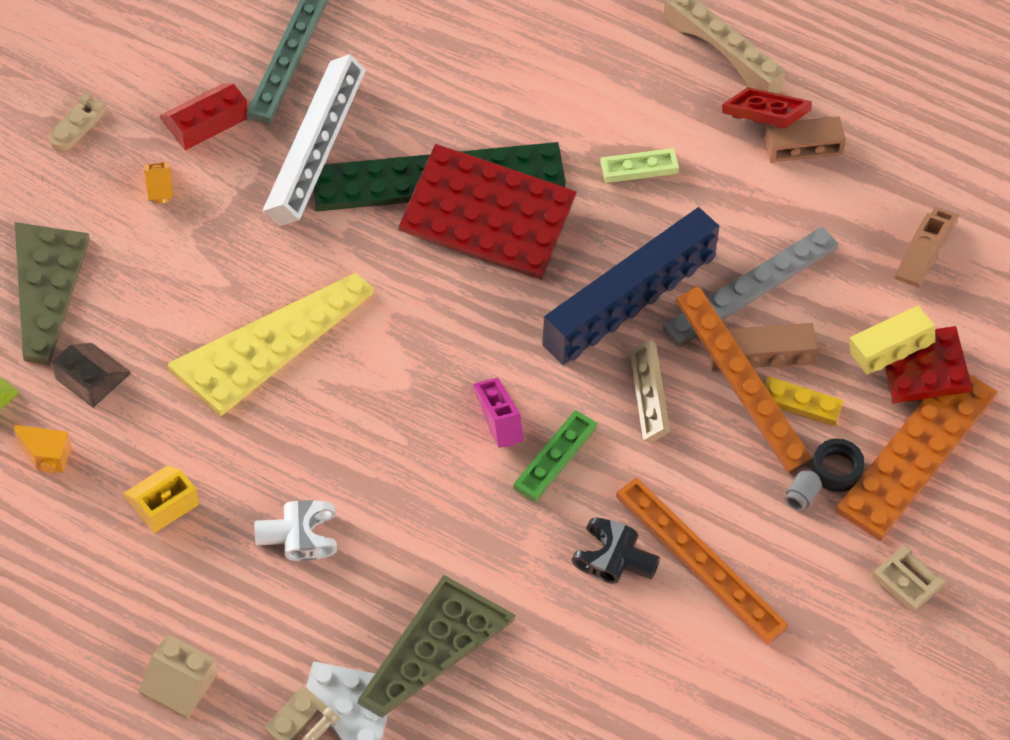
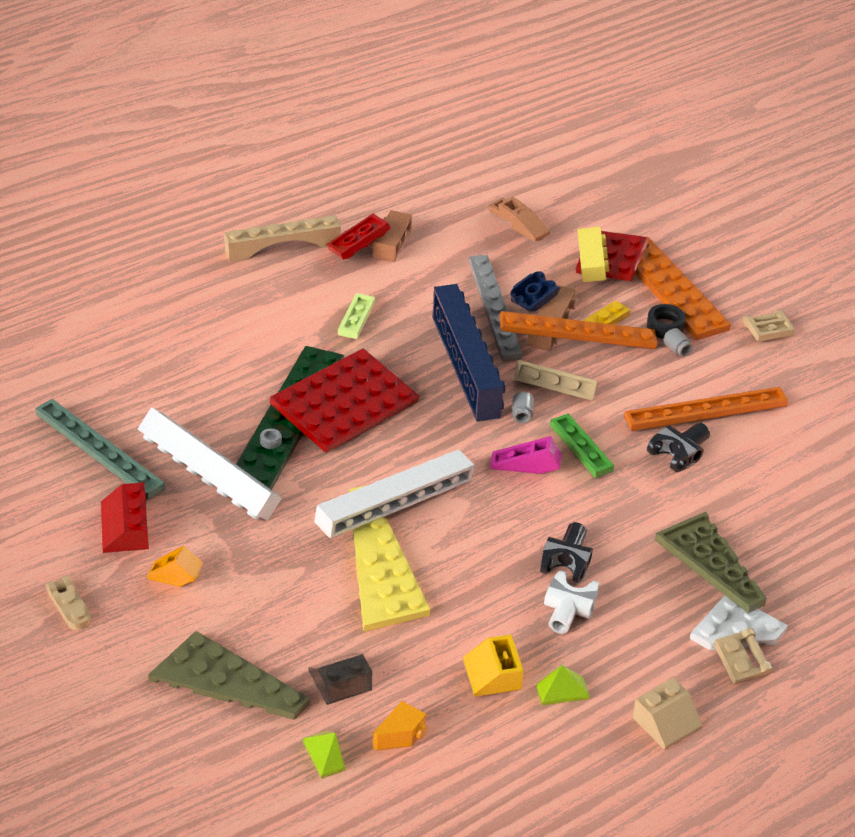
camera: 65 degrees left, 15 degrees down
none -> light grey tile [260,429,282,449]
none -> white brick [314,449,475,538]
none -> dark blue slope [510,271,560,312]
none -> light grey brick [512,392,534,423]
none -> lime slope [536,665,590,705]
none -> black connector [540,522,593,583]

